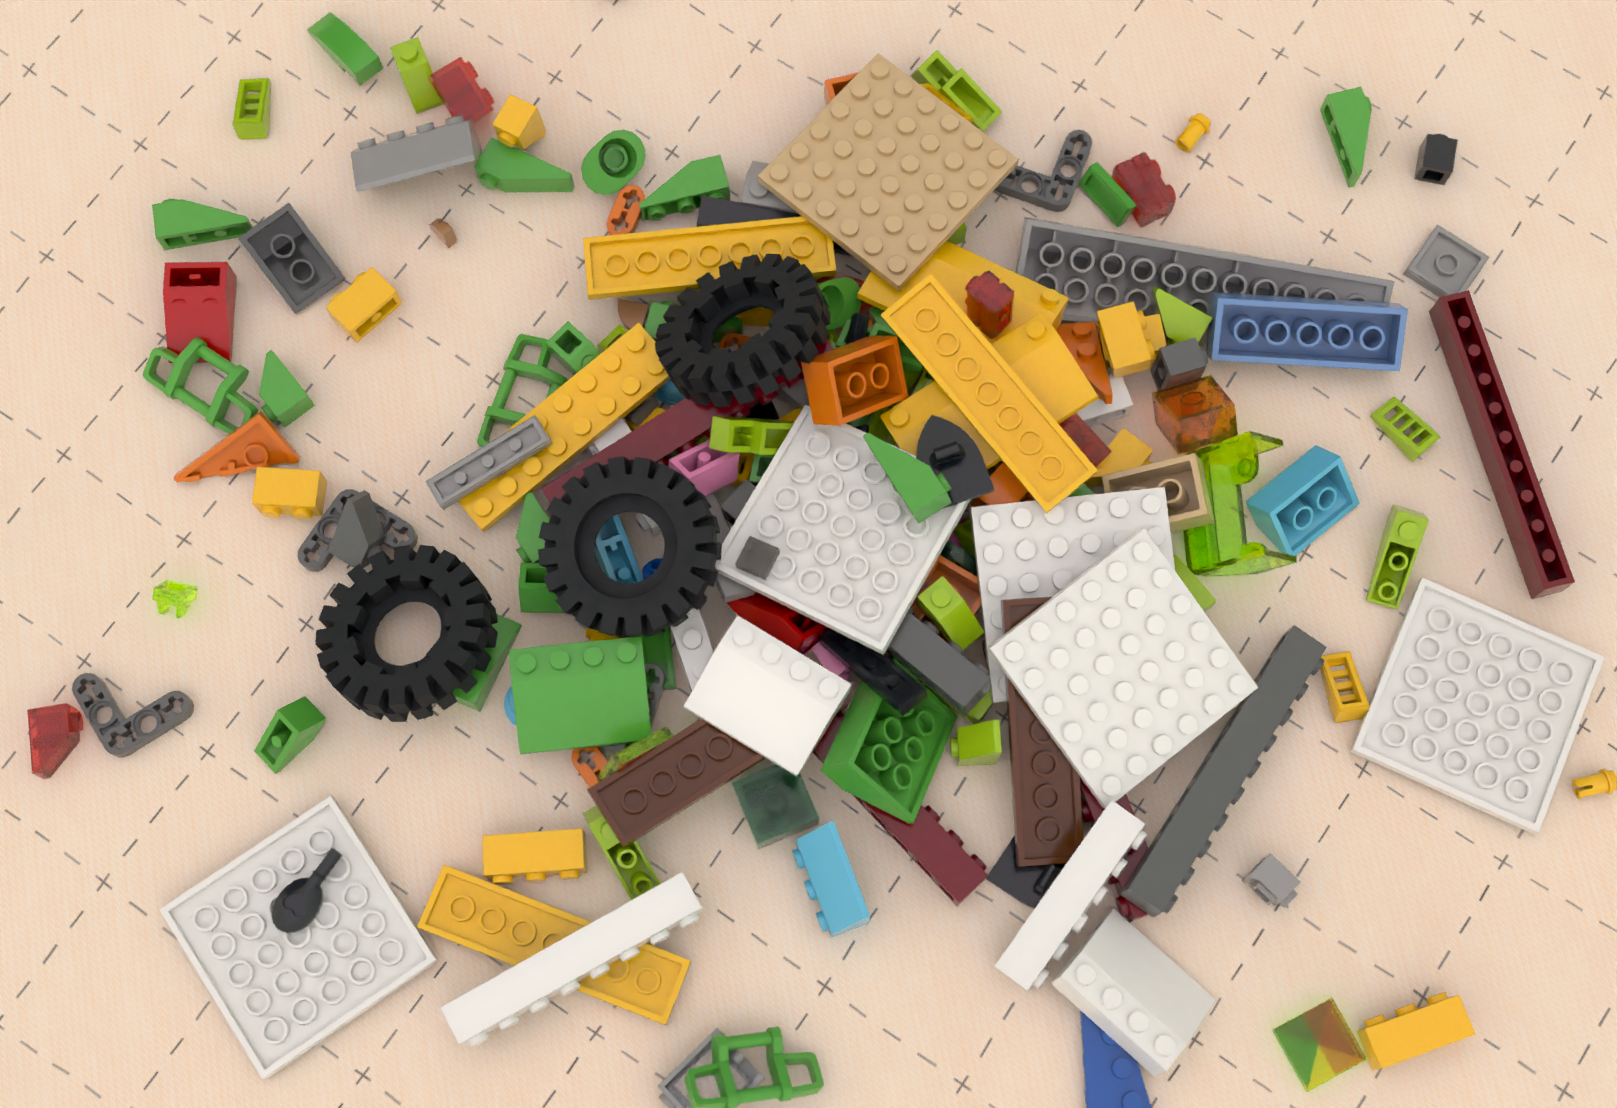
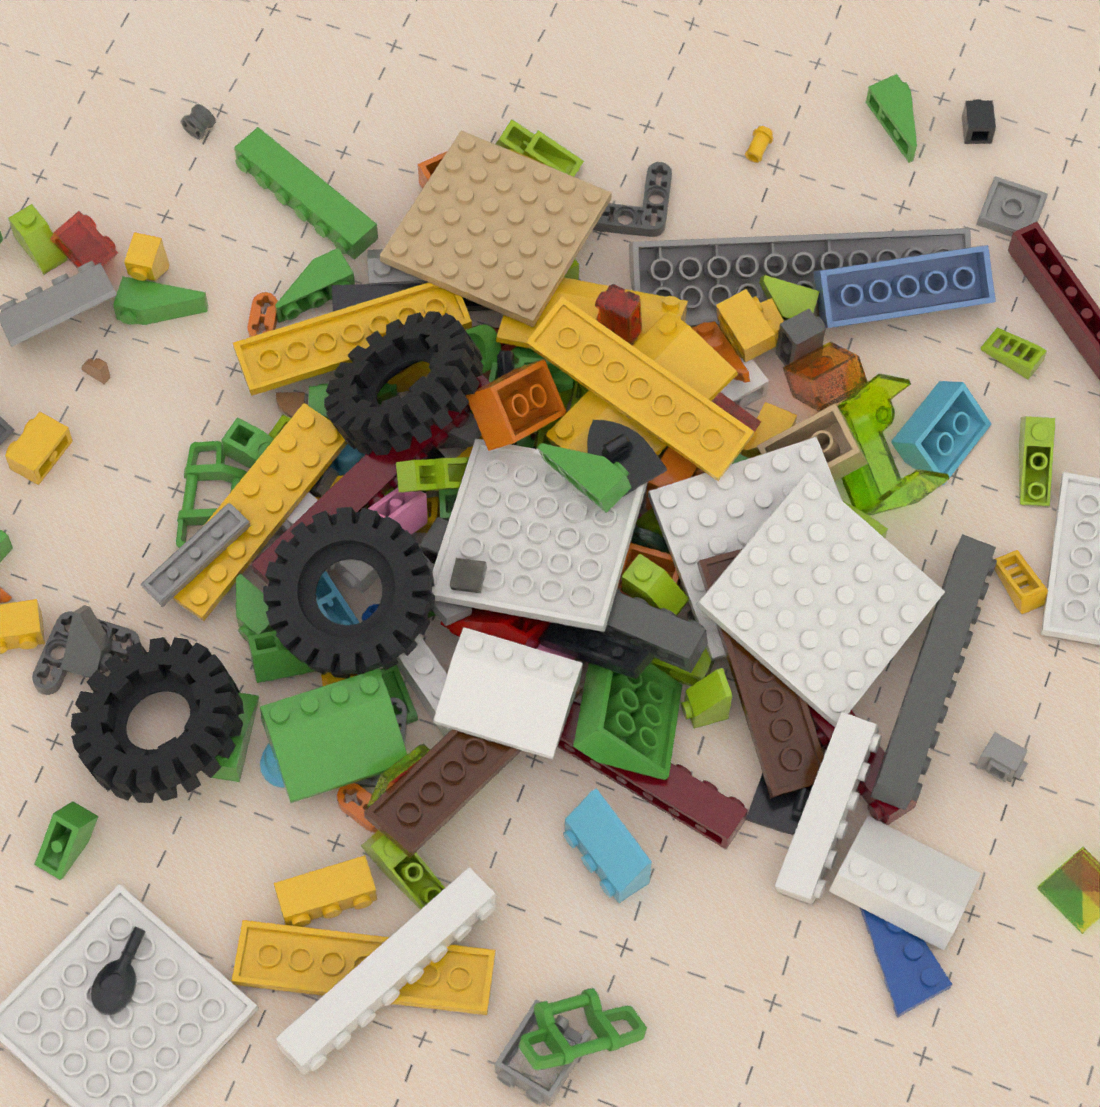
camera: 15 degrees left, 10 degrees down
bright green piece [581,130,646,195] -> none
clear green brick [732,764,819,850] -> none
bright green tile [1078,162,1137,227] -> none
clear red brick [1111,152,1176,228] -> none
none -> bright green brick [234,127,378,260]

